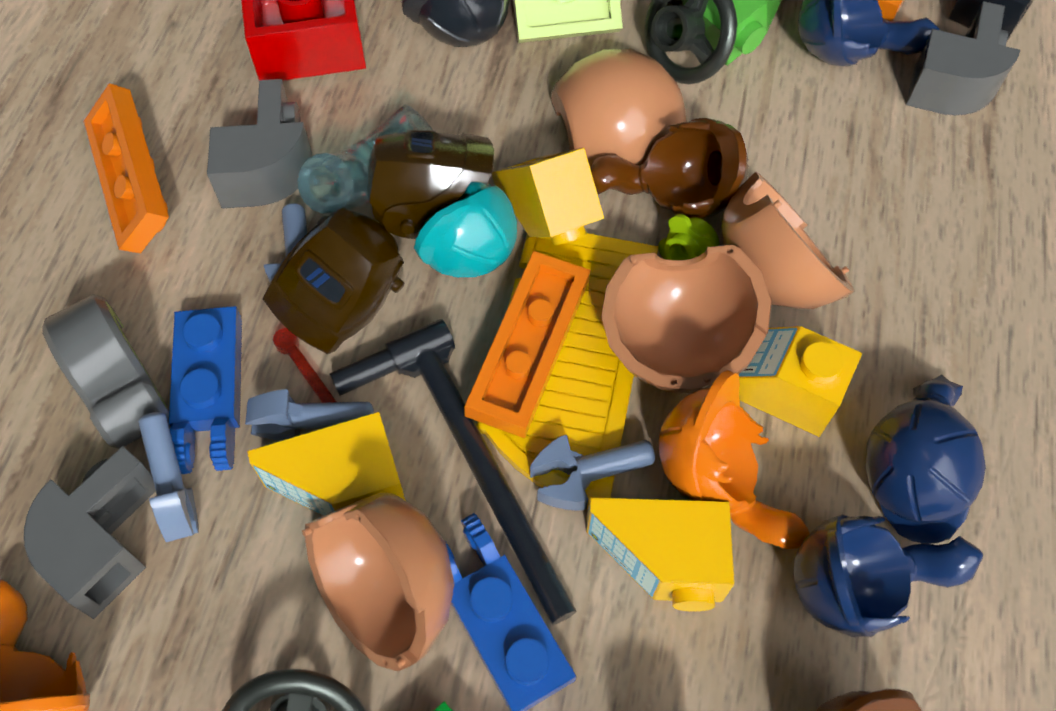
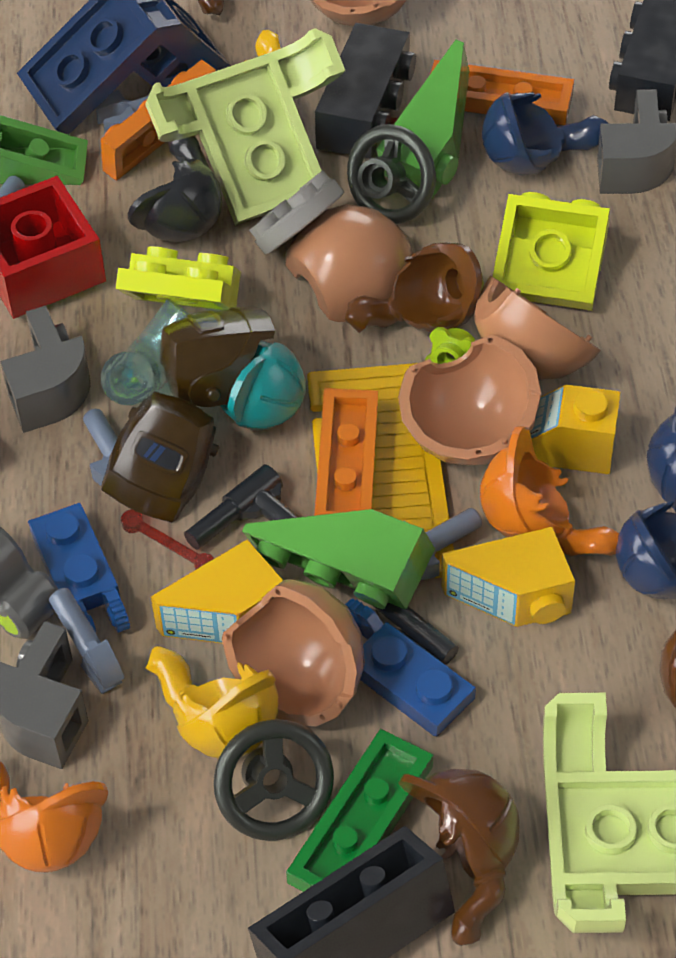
camera: 15 degrees left, 10 degrees down
sand blue bar [245,389,374,441] -> none
yellow slope [492,148,604,245] -> none
none -> neon yellow plate [116,246,241,311]
none -> yellow piece [145,646,278,758]
none -> bright green slope [242,509,435,609]
none -> light grey tile [249,170,344,255]
none -> neon yellow plate [492,192,610,311]

